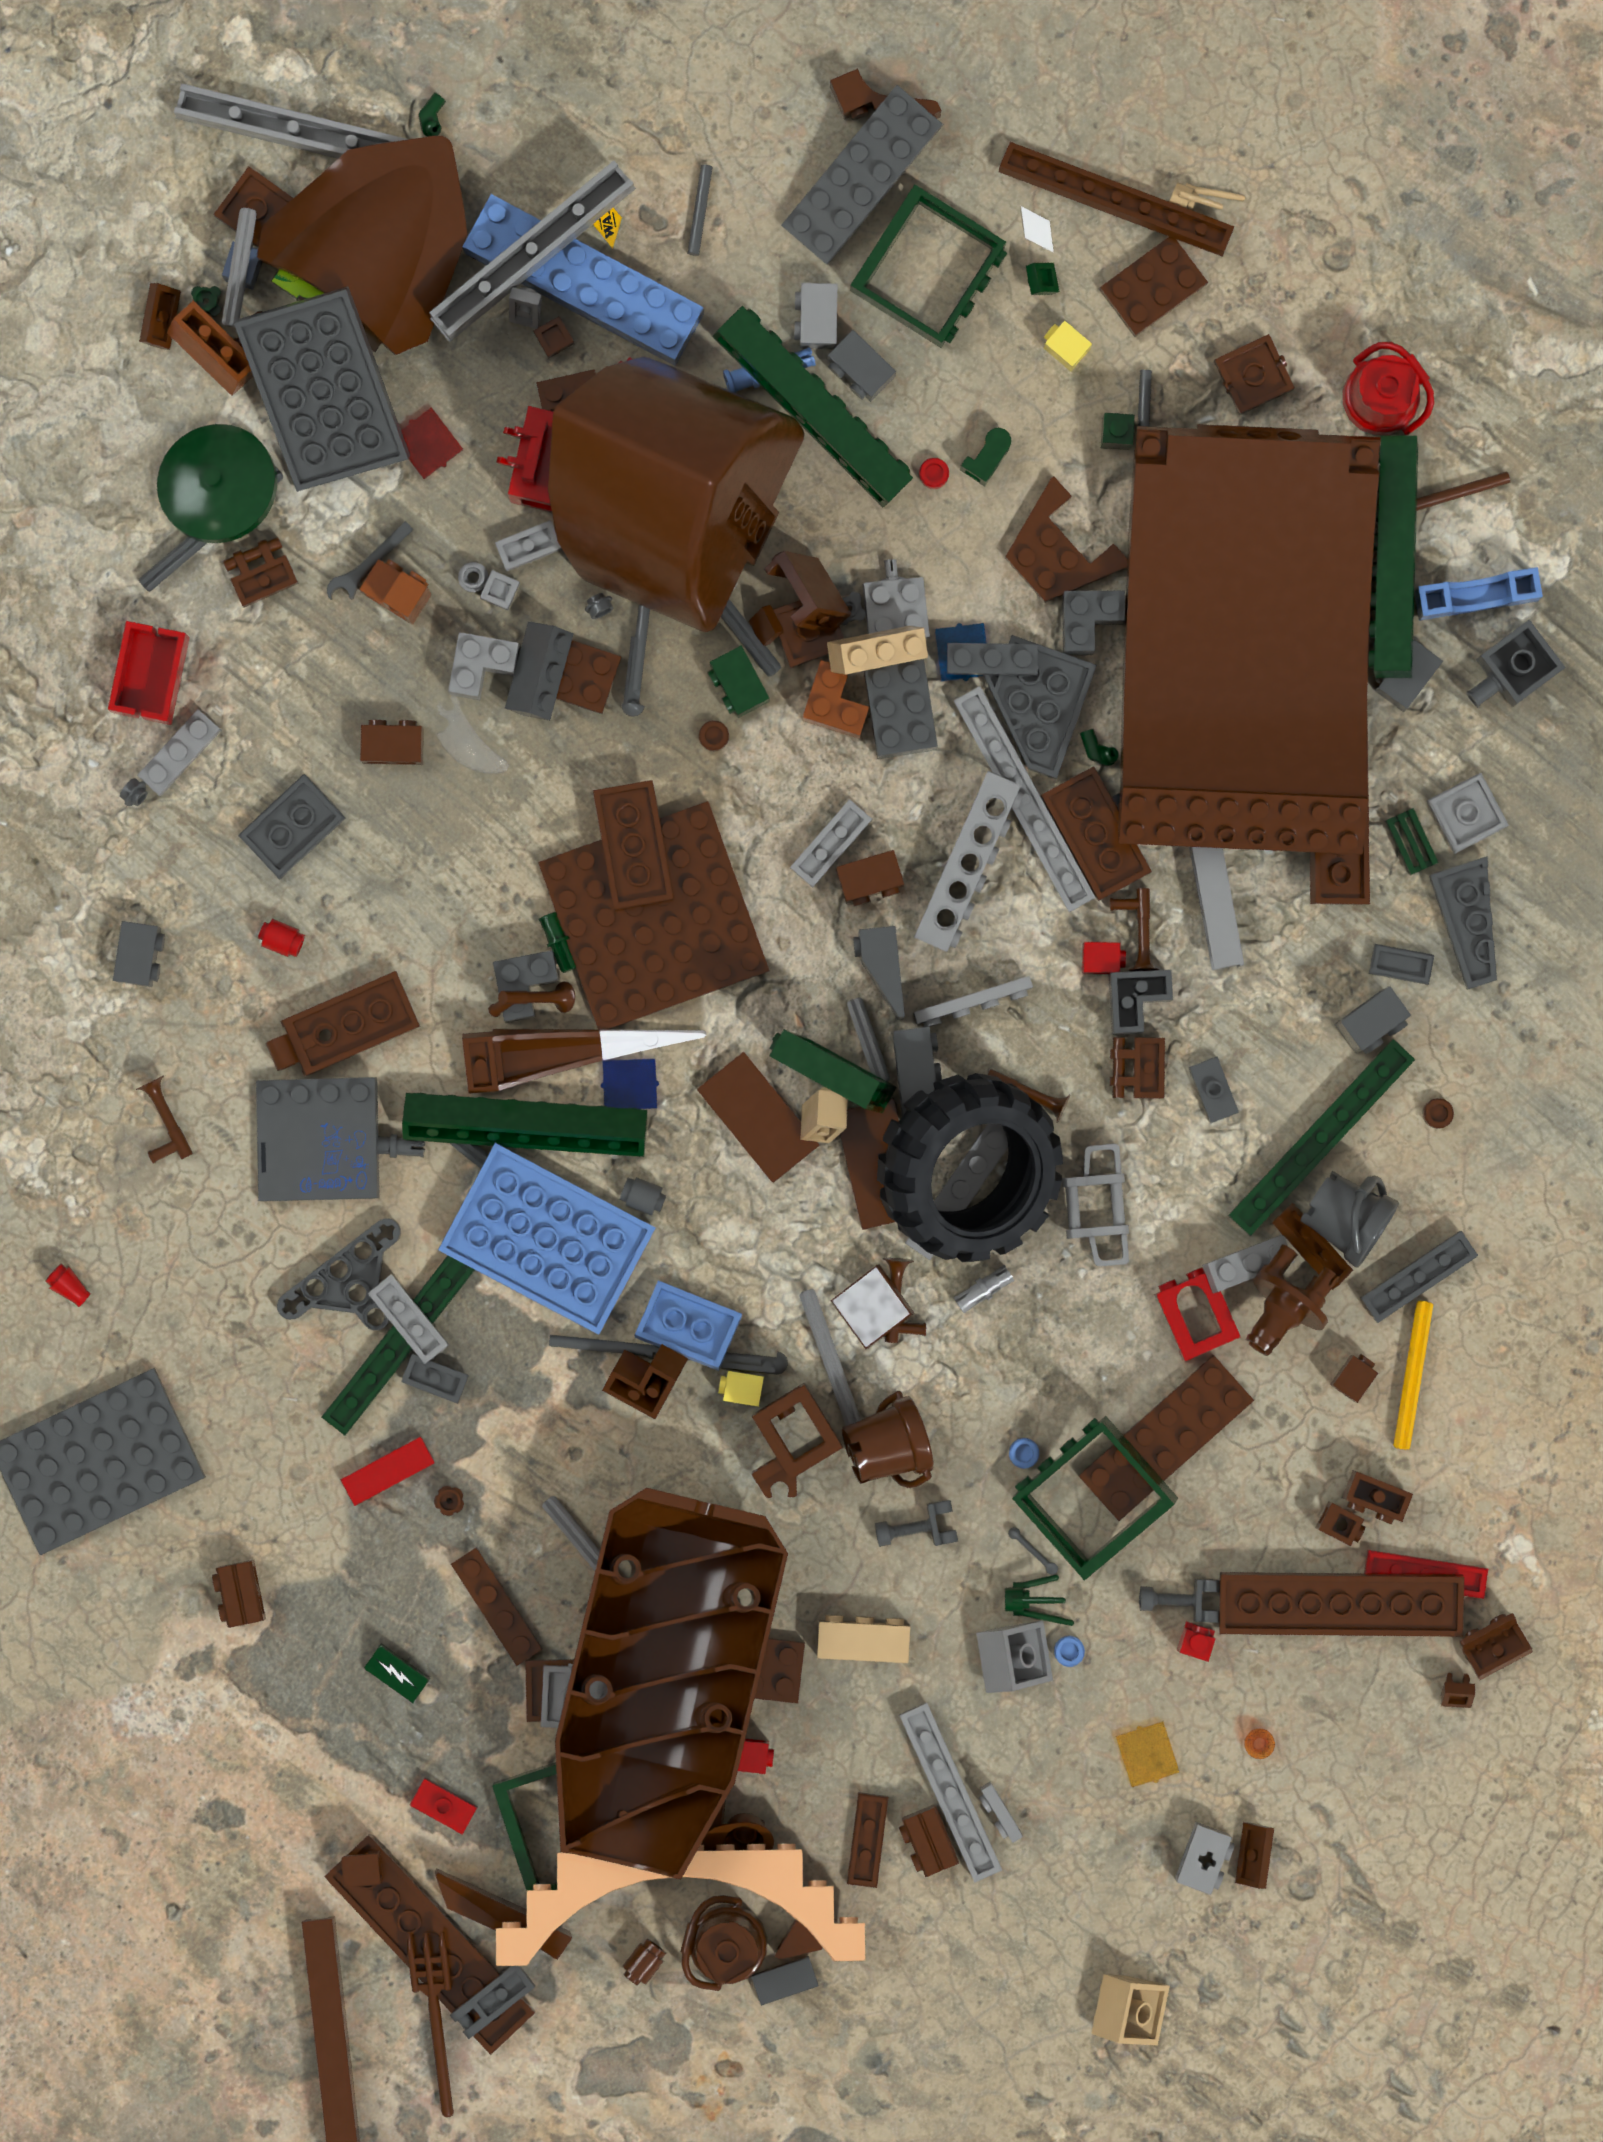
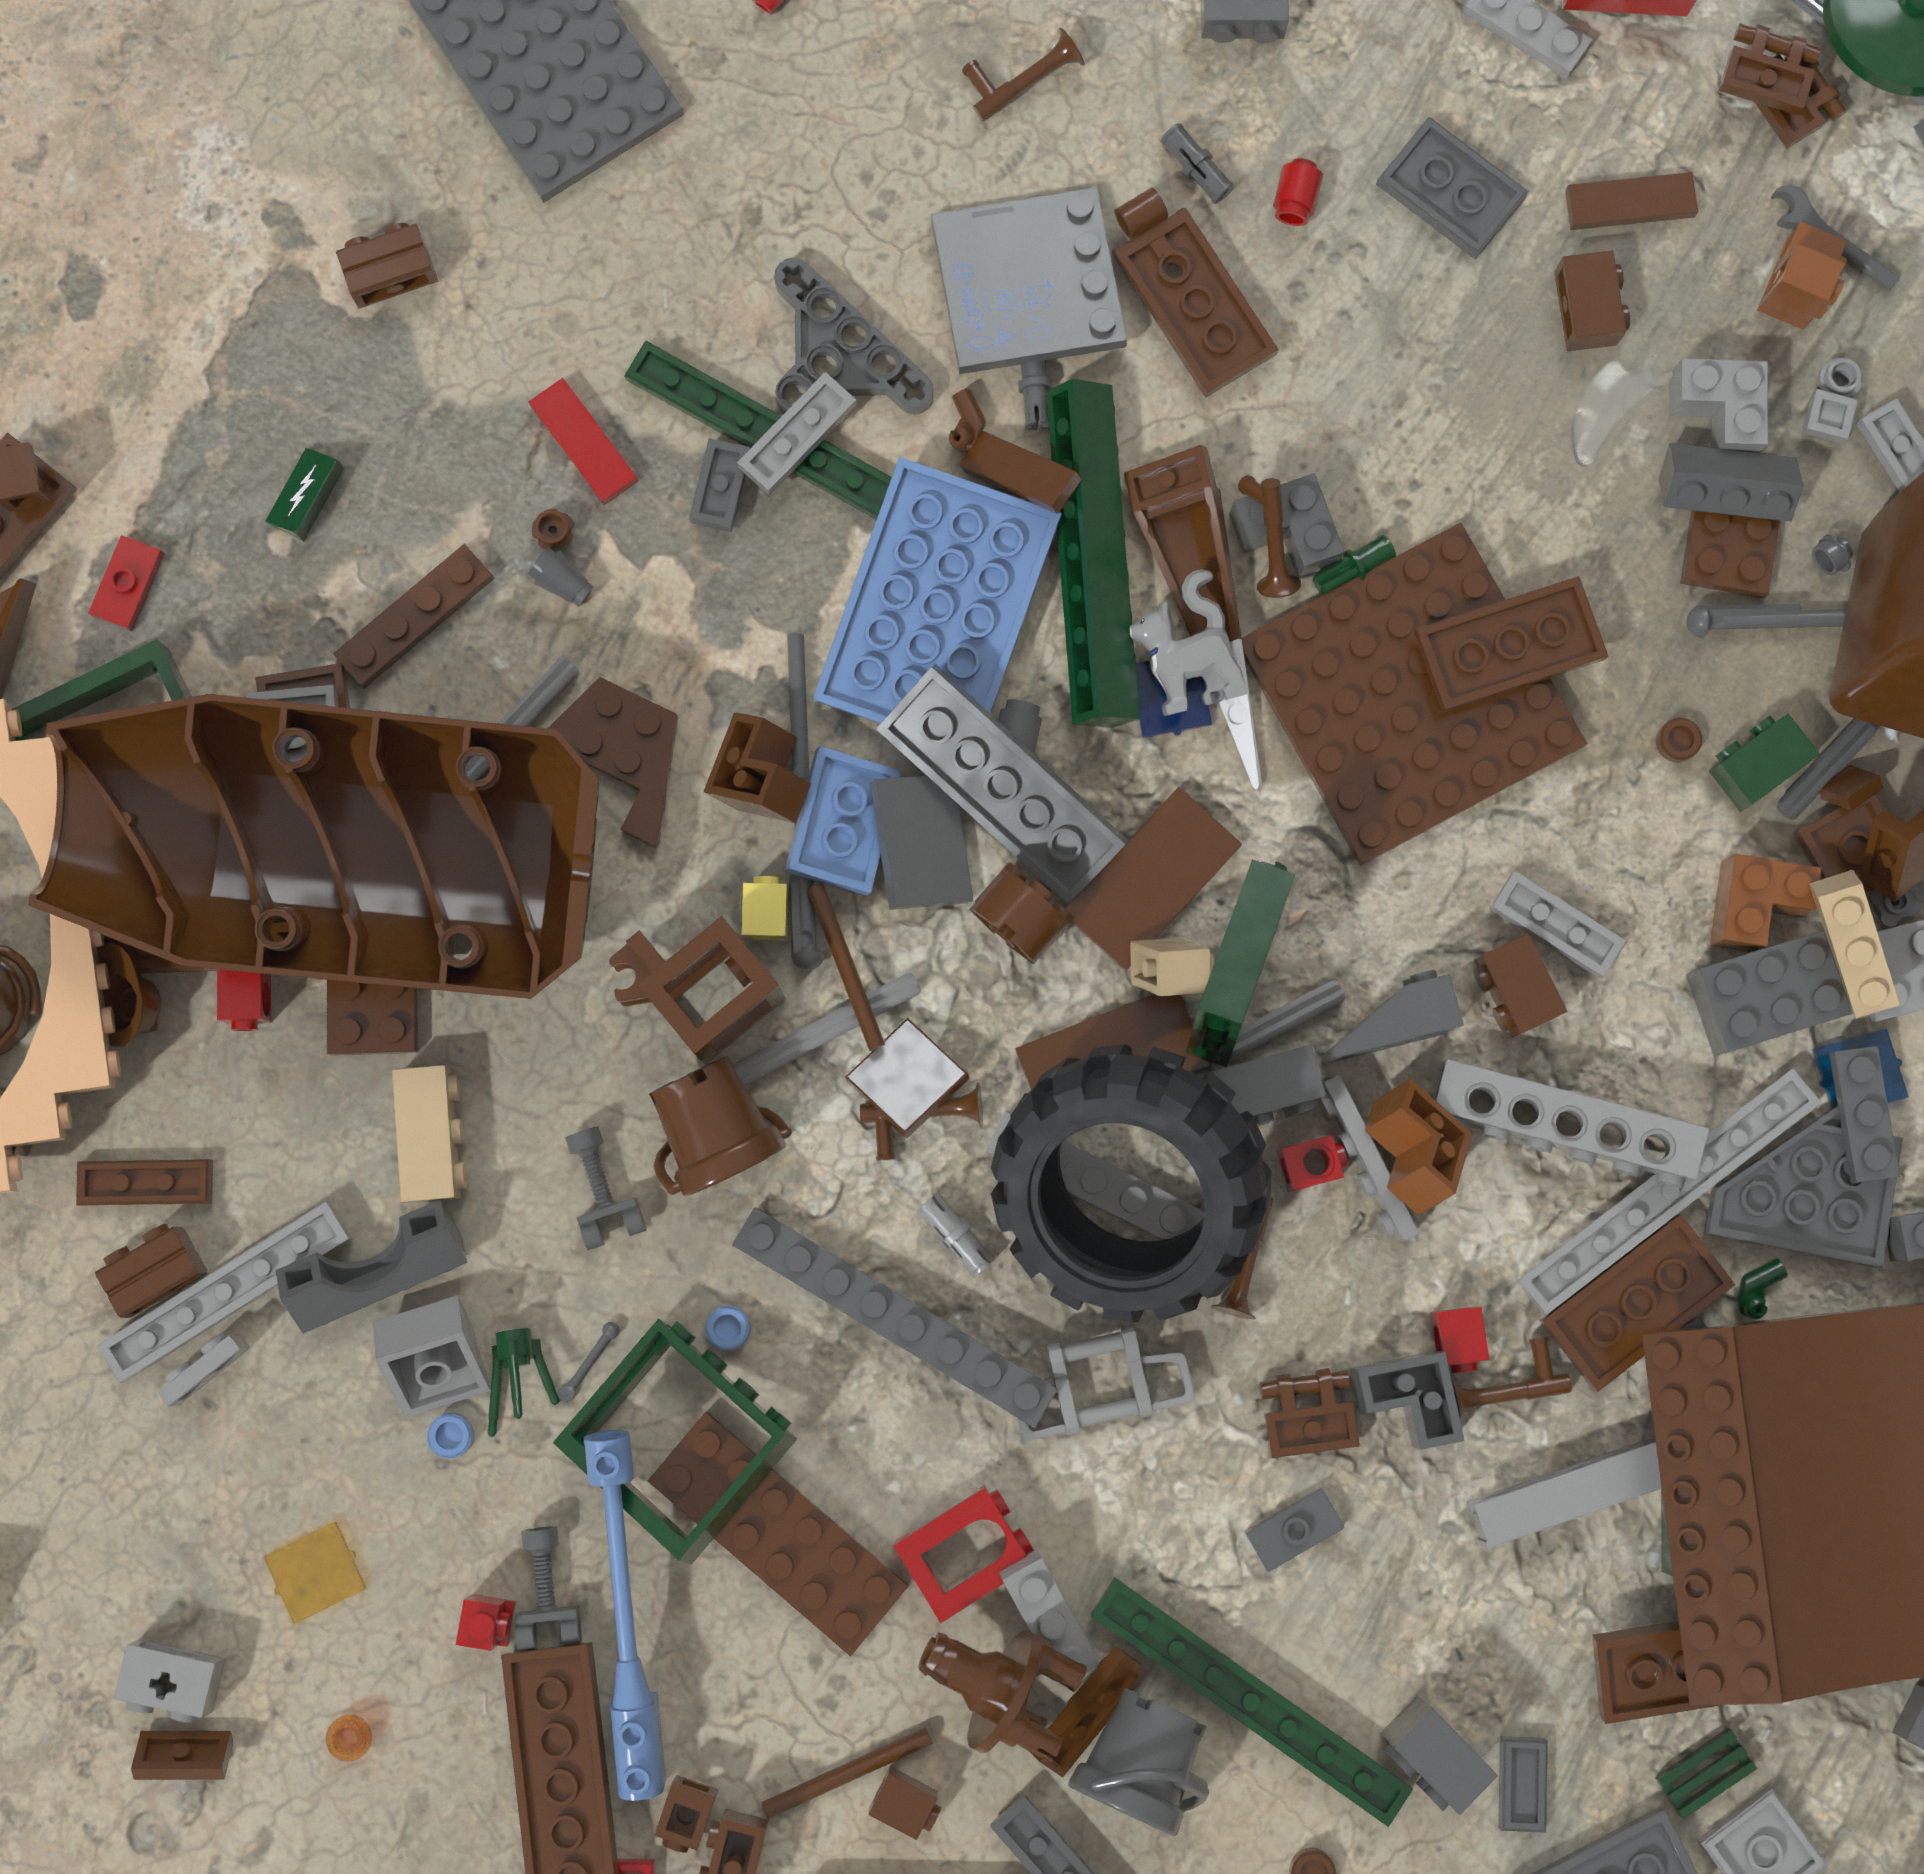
camera: 80 degrees right, 5 degrees down
none -> dark grey arch [276,1199,468,1334]
none -> dark grey cone [528,547,594,607]
none -> reddish brown wing [547,677,678,849]
none -> medium blue bar [584,1430,666,1801]
none -> dark grey plate [732,1207,1058,1428]
none -> reddish brown bar [761,1727,933,1819]
none -> reddish brown bar [807,883,886,1051]
none -> dark grey tile [870,776,974,910]
none -> plate [876,664,1128,905]
none -> reddish brown arm [949,388,986,452]
none -> reddish brown tile [959,431,1082,514]
none -> reddish brown brick [969,862,1075,964]
none -> light grey animal [1130,569,1247,716]
none -> dark grey pin [1160,123,1235,204]
none -> red brick [1276,1135,1348,1193]
none -> dark orange brick [1365,1079,1473,1215]
none -> reddish brown tile [1565,172,1698,230]
none -> reddish brown plate [1718,24,1821,115]

